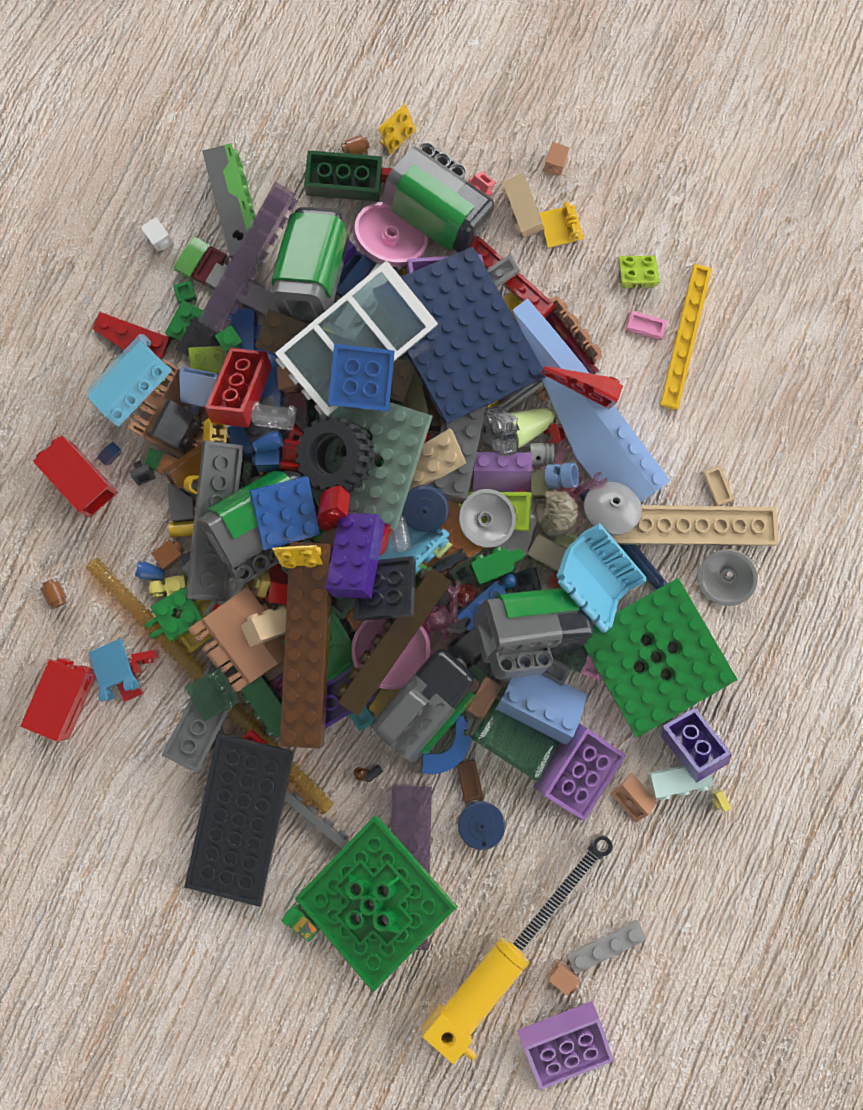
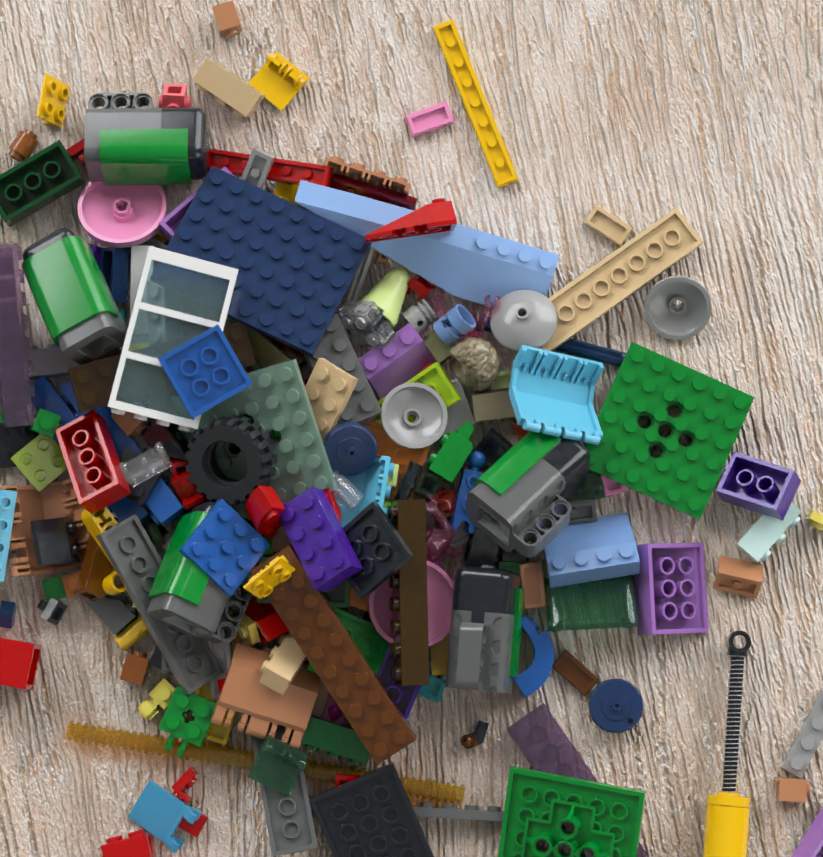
camera: 30 degrees left, 0 degrees up
dark orange brick [40,579,67,609] -> none
blue cone [135,561,165,581] -> none
medium blue torso [179,367,218,415] -> none
blue cone [252,431,284,453] -> none
lime hinge [618,255,660,288] -> none

